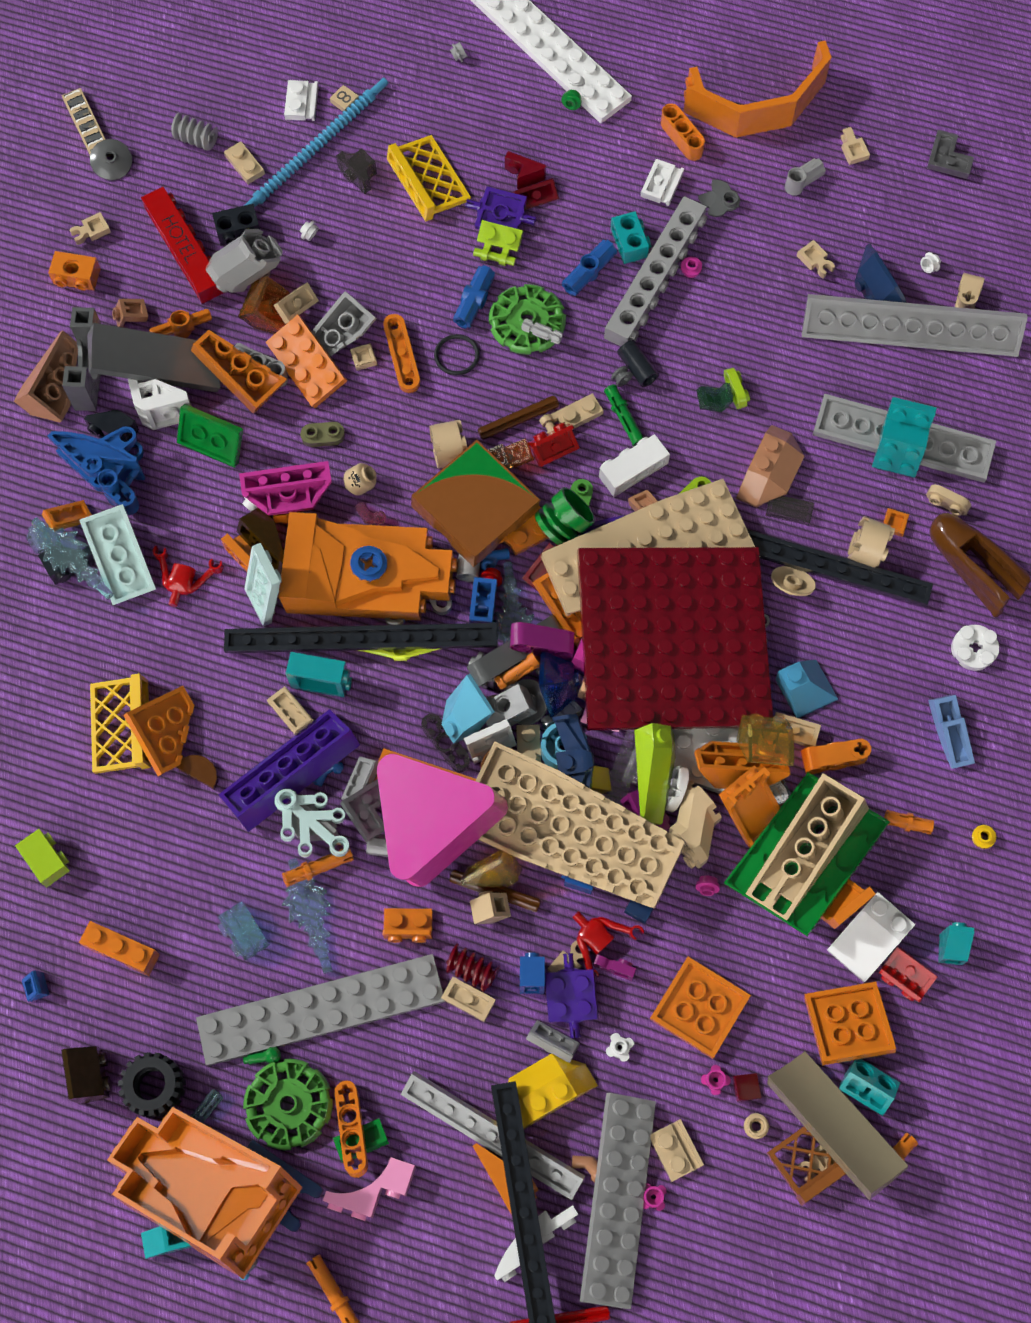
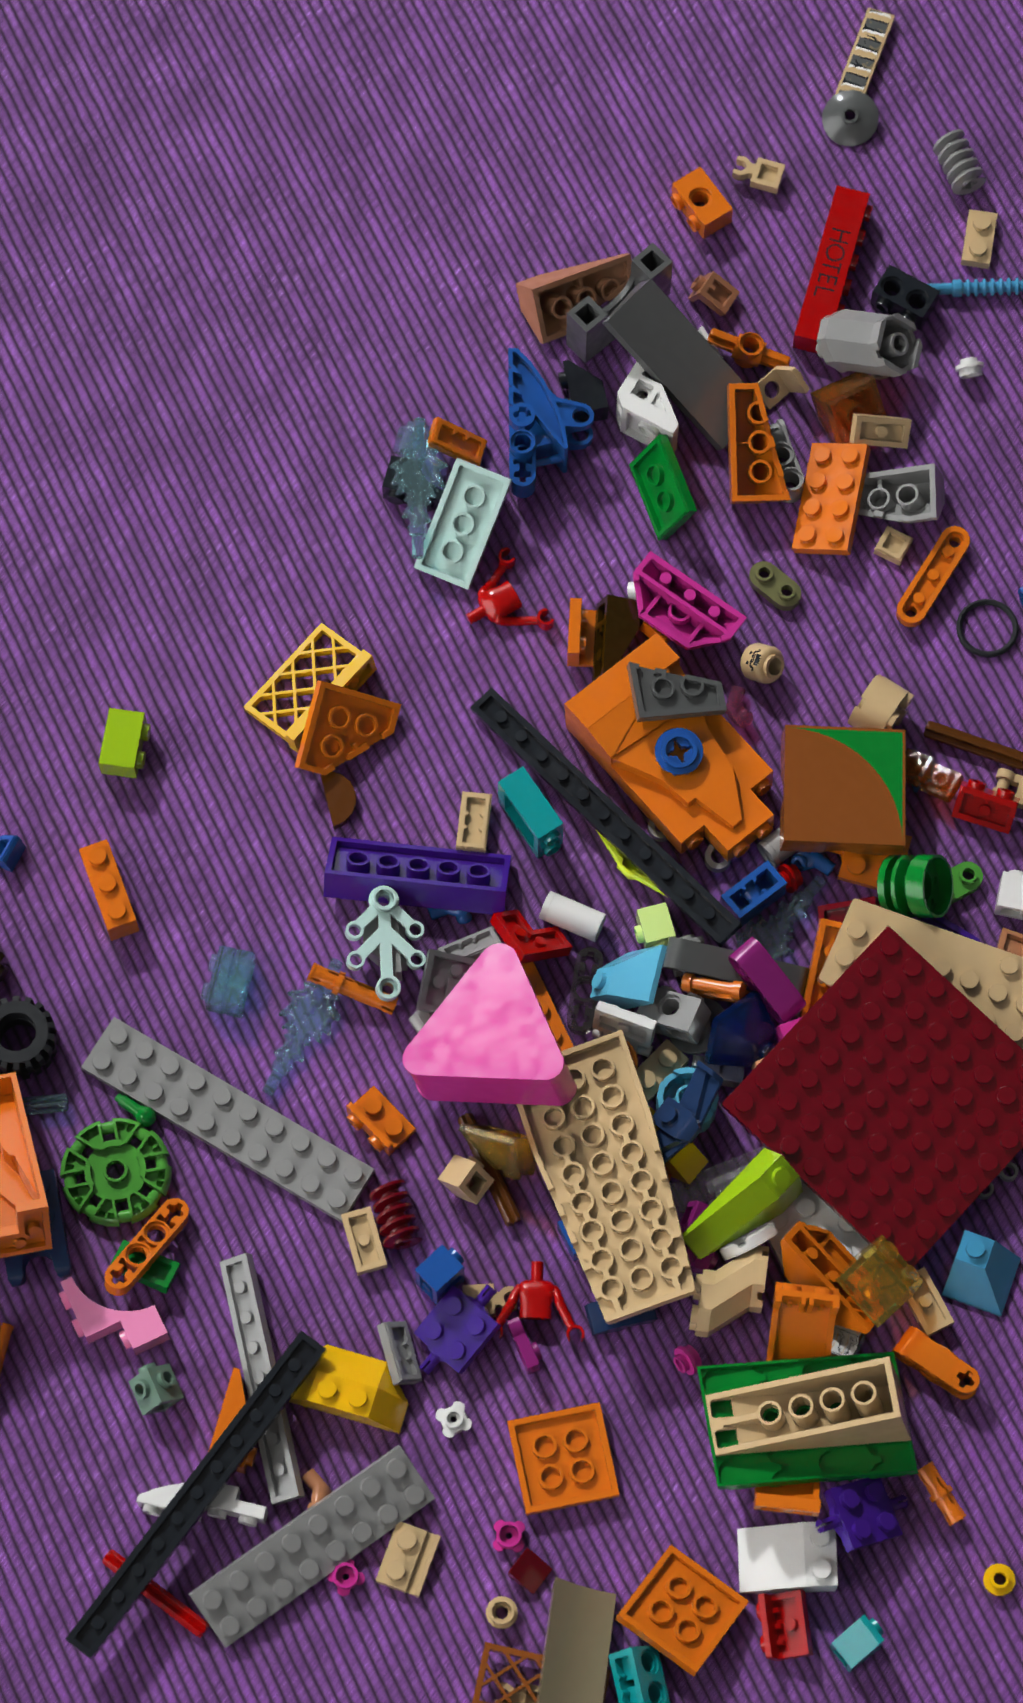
camera: 45 degrees right, 0 degrees up
light aqua plate [244,543,282,626] -> none
none -> sand green brick [128,1363,184,1416]
none -> red plate [490,909,573,963]
none -> white pin [539,891,607,942]
none -> dark grey wing [627,662,727,722]
none -> yellowish green brick [634,902,676,948]
none -> tan bracket [757,365,810,409]
none -> dark purple plate [815,1478,908,1553]

